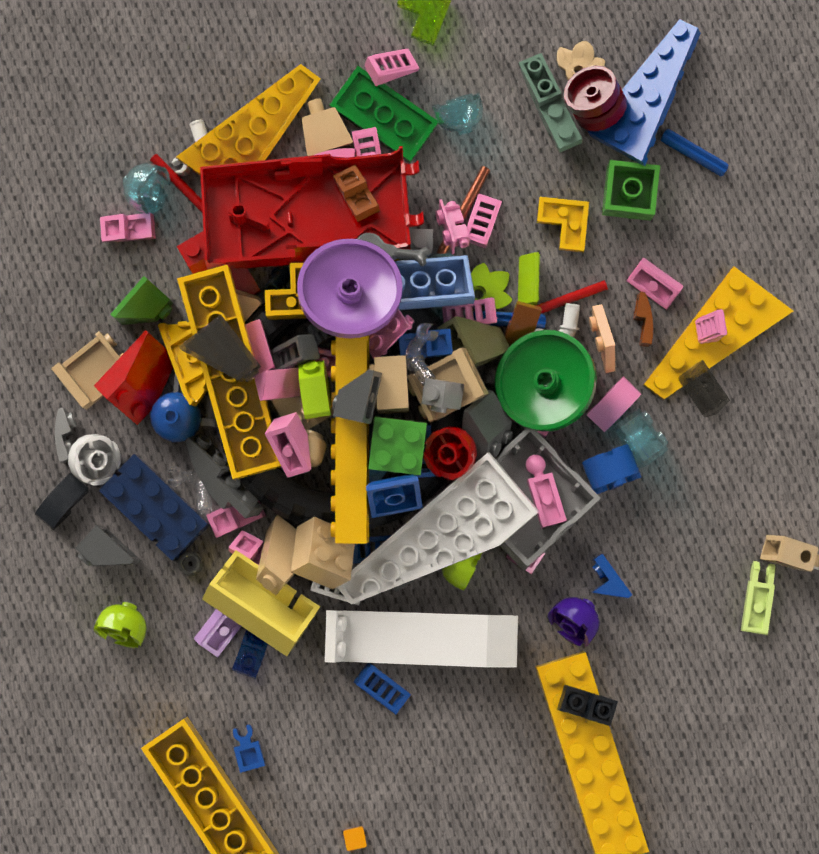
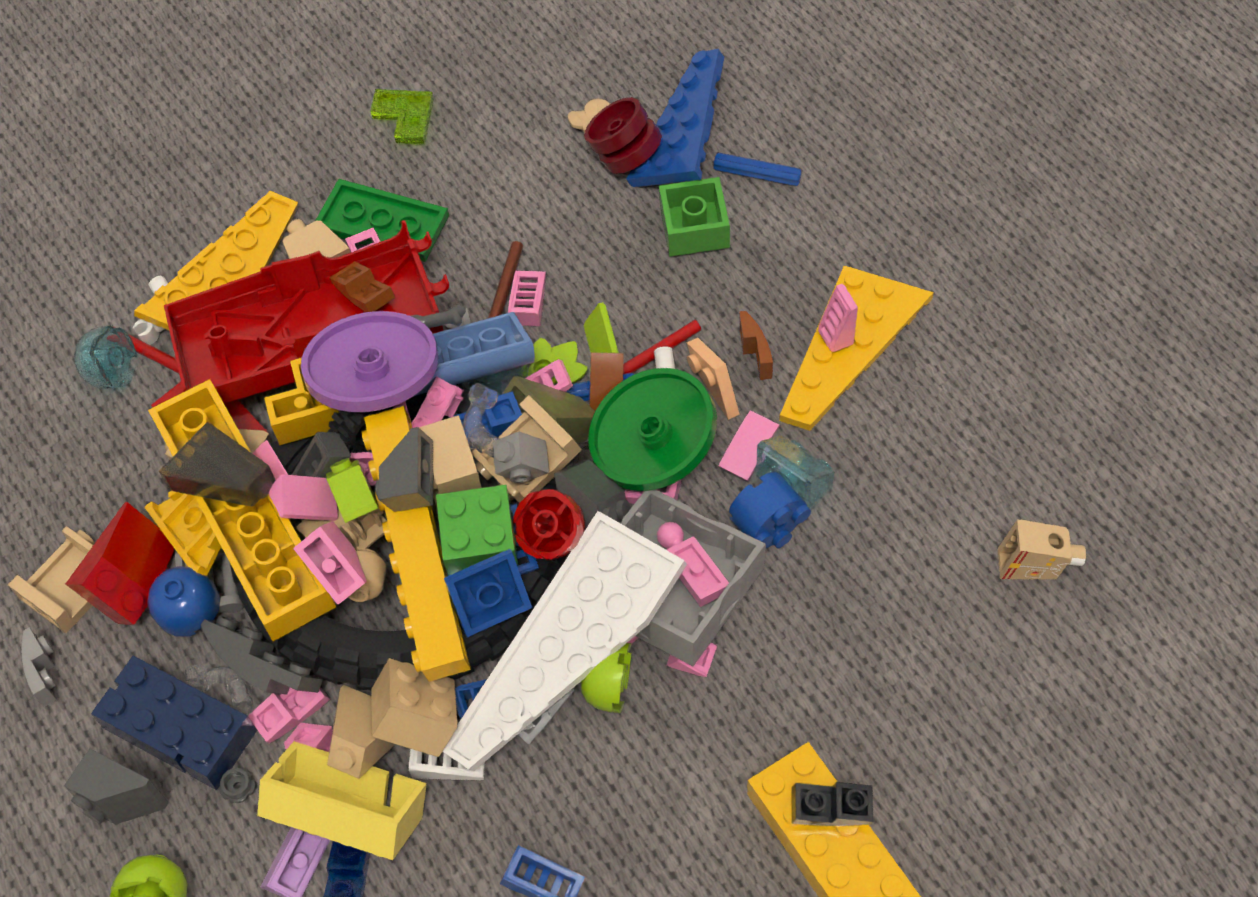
camera: 10 degrees left, 25 degrees down
black slope [35,473,89,530] -> none
white cylinder [68,434,121,486] -> none
bright pink slope [100,212,156,242] -> none
bright green slope [110,276,173,325] -> none
white panel [325,610,518,667] -> none
bright pink slope [365,49,419,86] -> none
clear light blue cylinder [432,92,483,136] -> none
bright pink hinge [436,199,470,254] -> none
sand green slope [519,53,582,153] -> none
yellow plate [537,197,589,253] -> none
dark purple cylinder [548,597,600,647] -> none
blue slope [591,554,632,598] -> none
bright pink slope [626,258,683,310] -> none
clear smoke slope [678,360,730,417] -> none
yellowish green hinge [741,561,776,635] -> none

